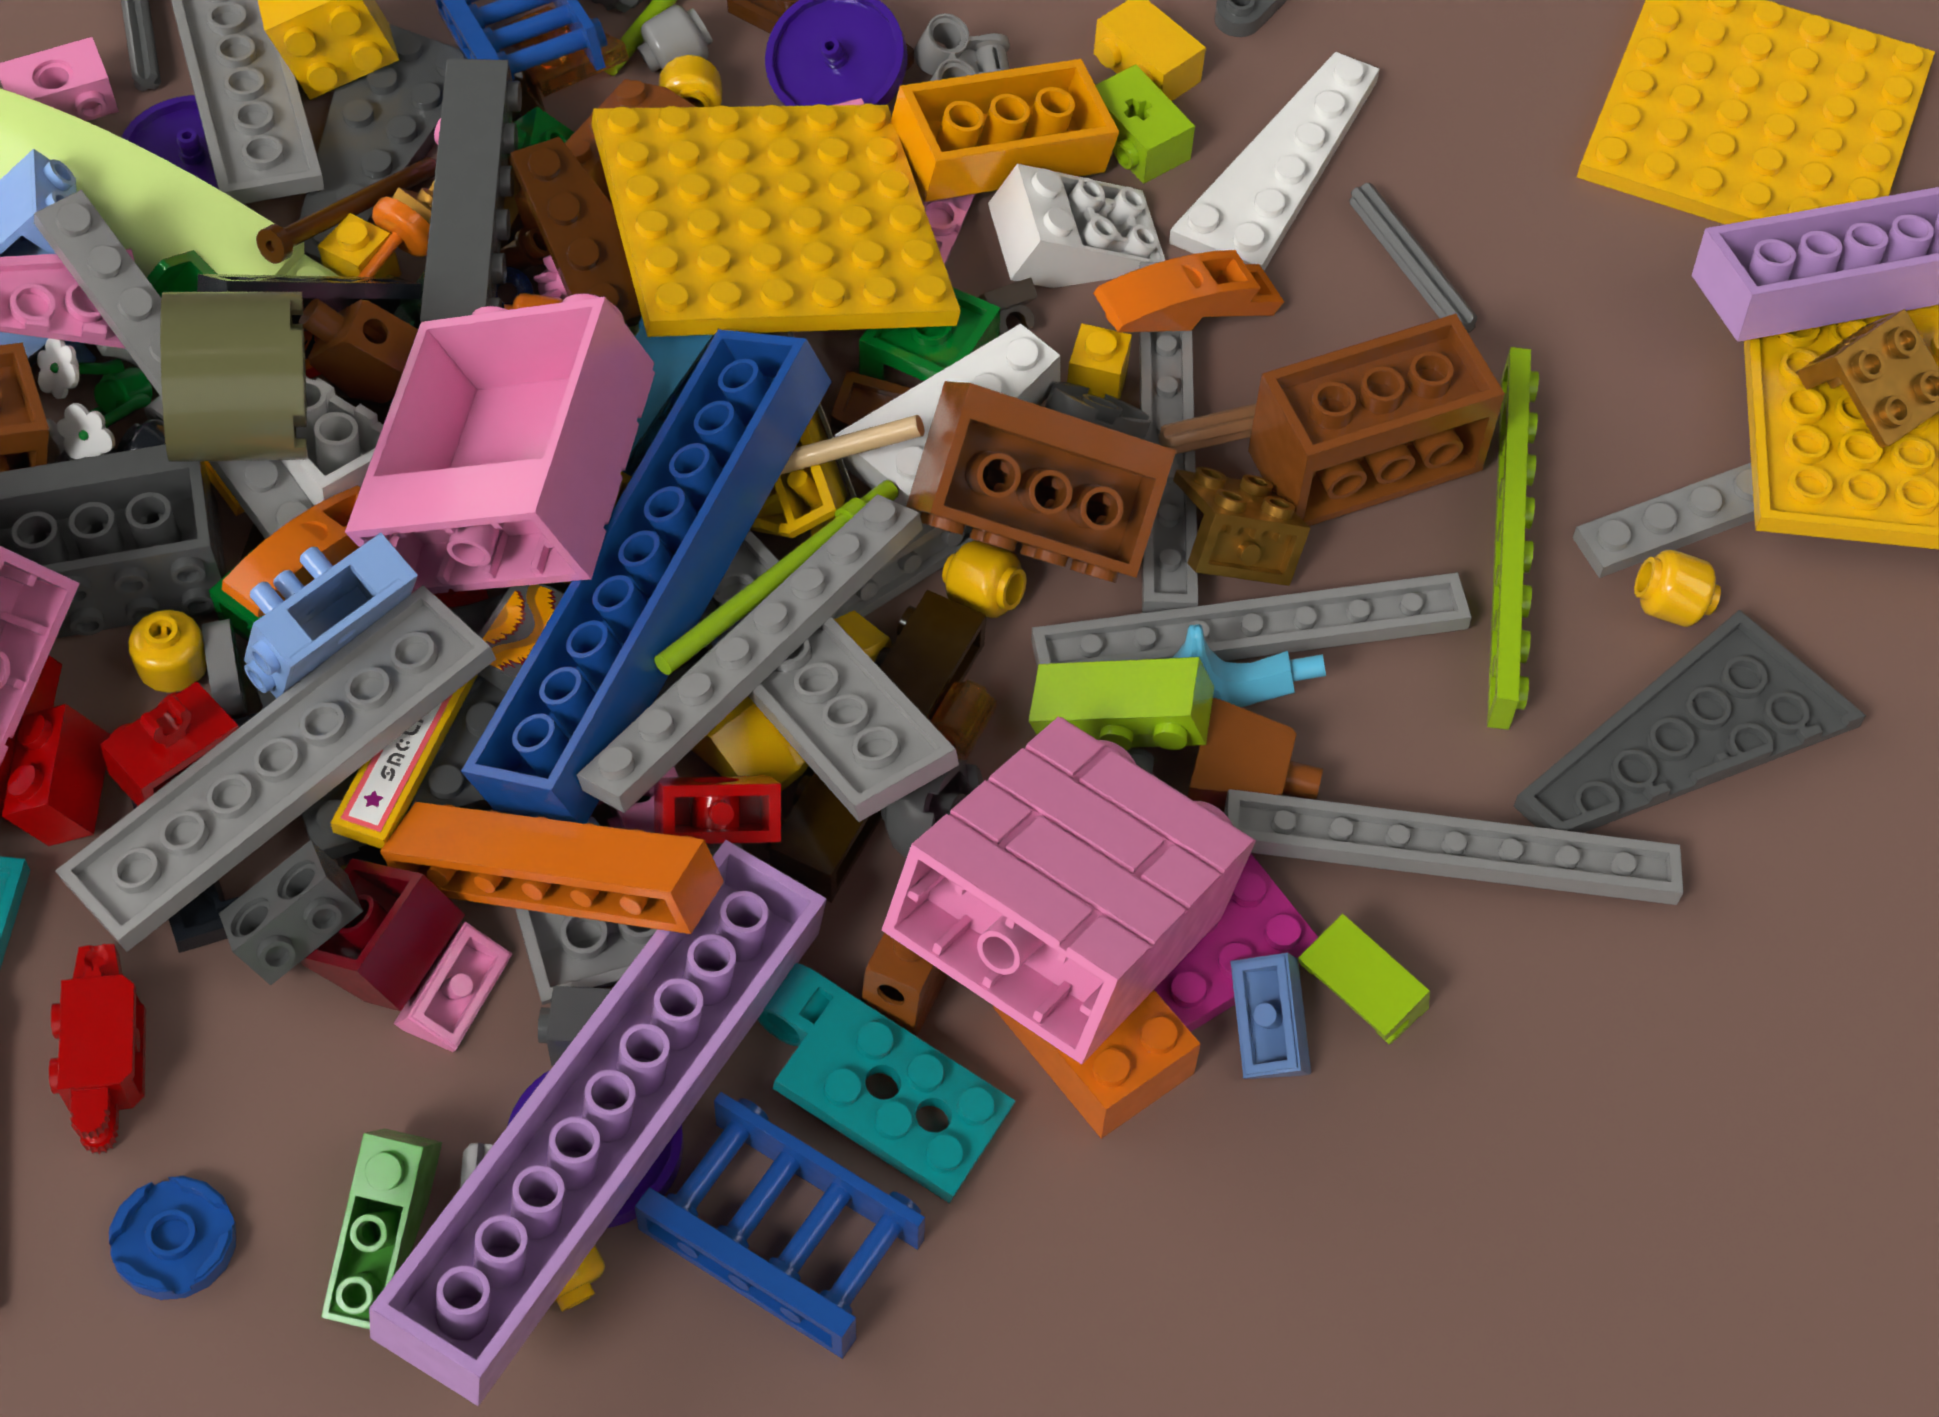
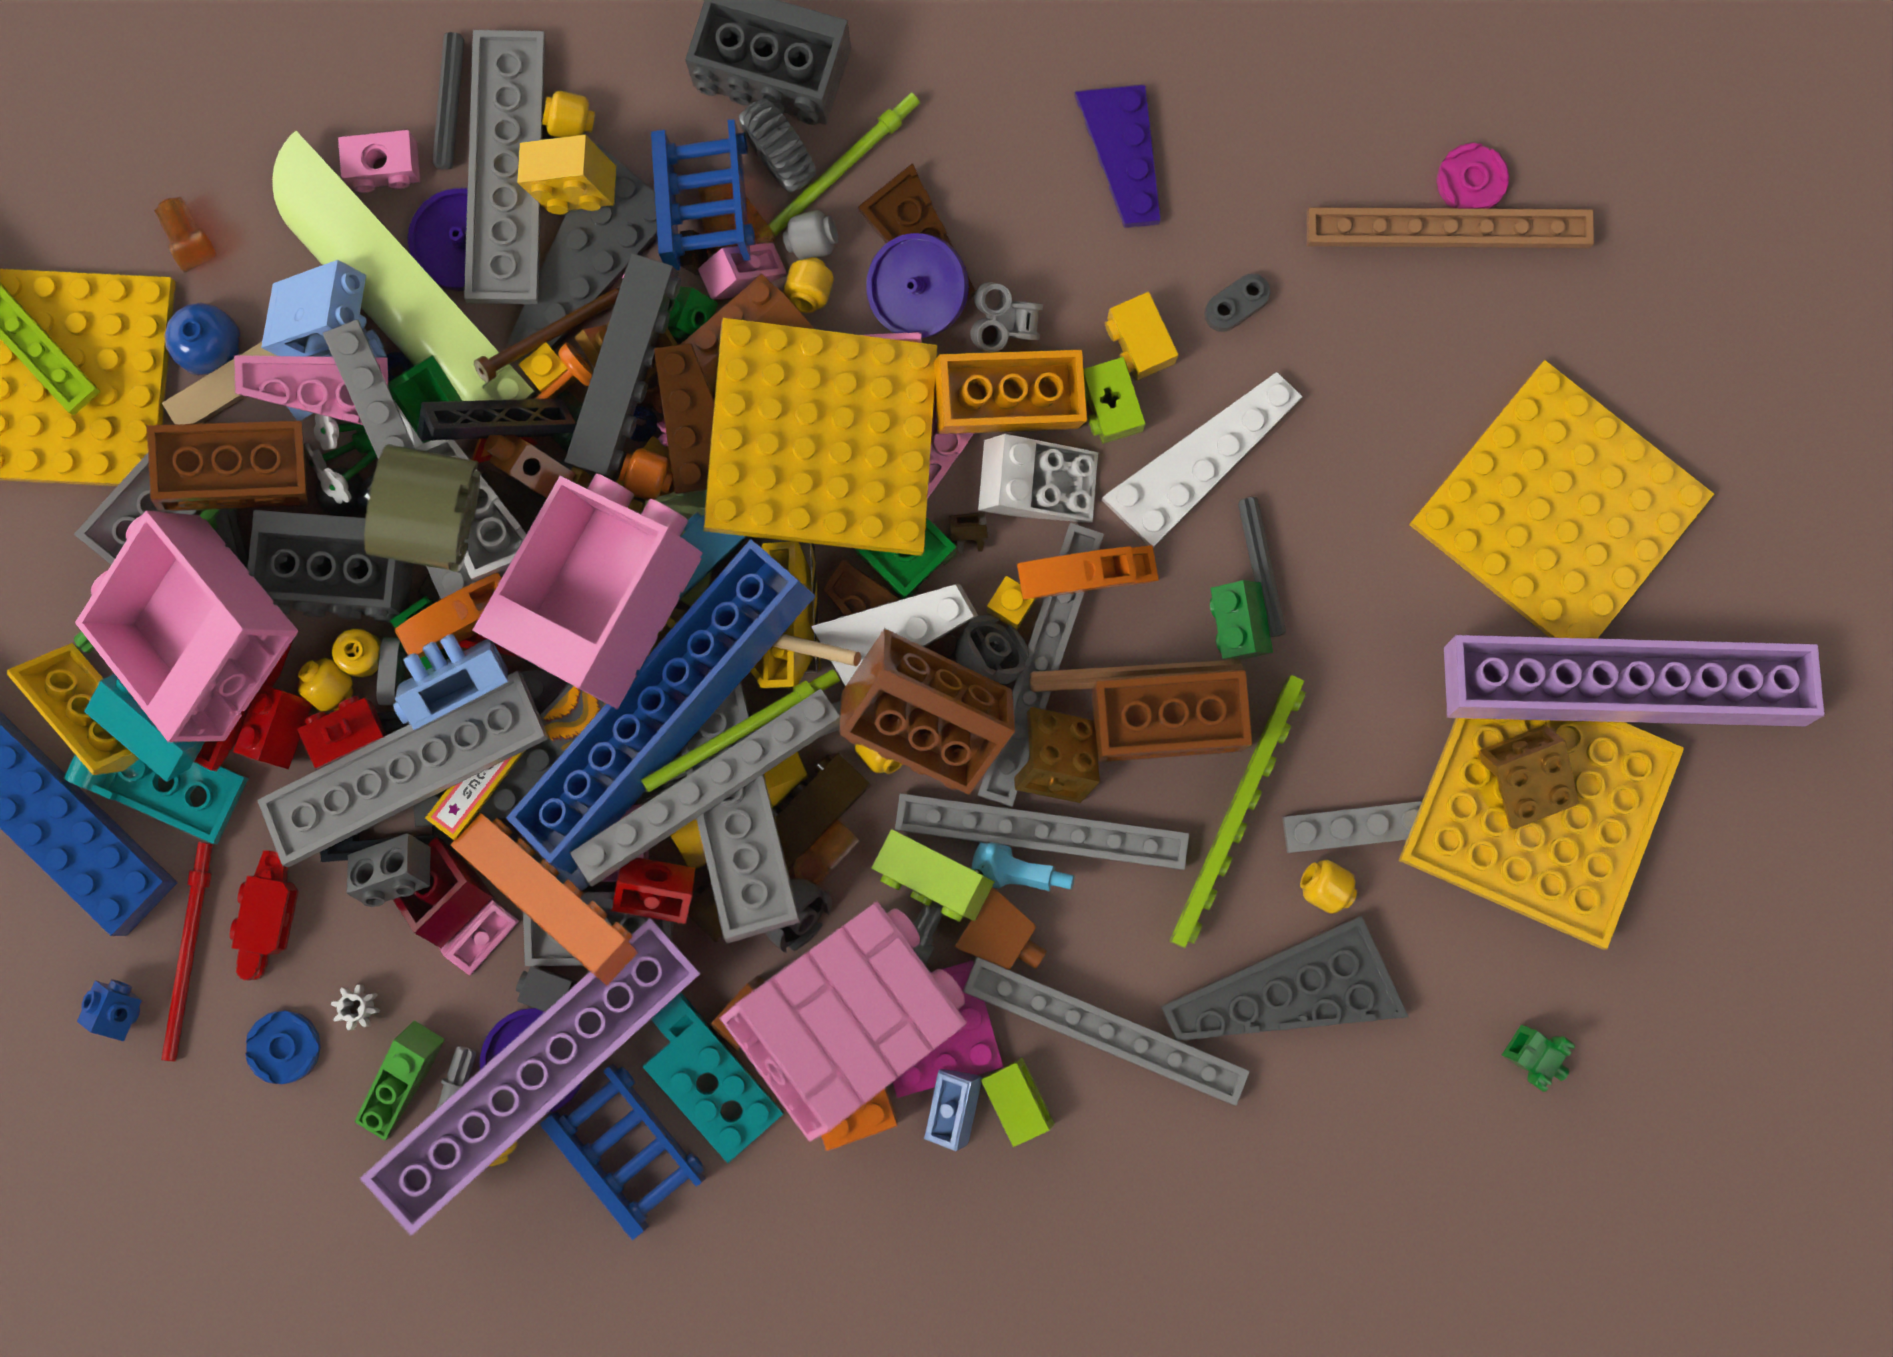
camera: 25 degrees right, 25 degrees up
none -> yellow head [298,658,353,712]
none -> white gear [331,984,380,1031]
none -> bright pink slope [698,243,787,300]
none -> green brick [1210,580,1273,660]

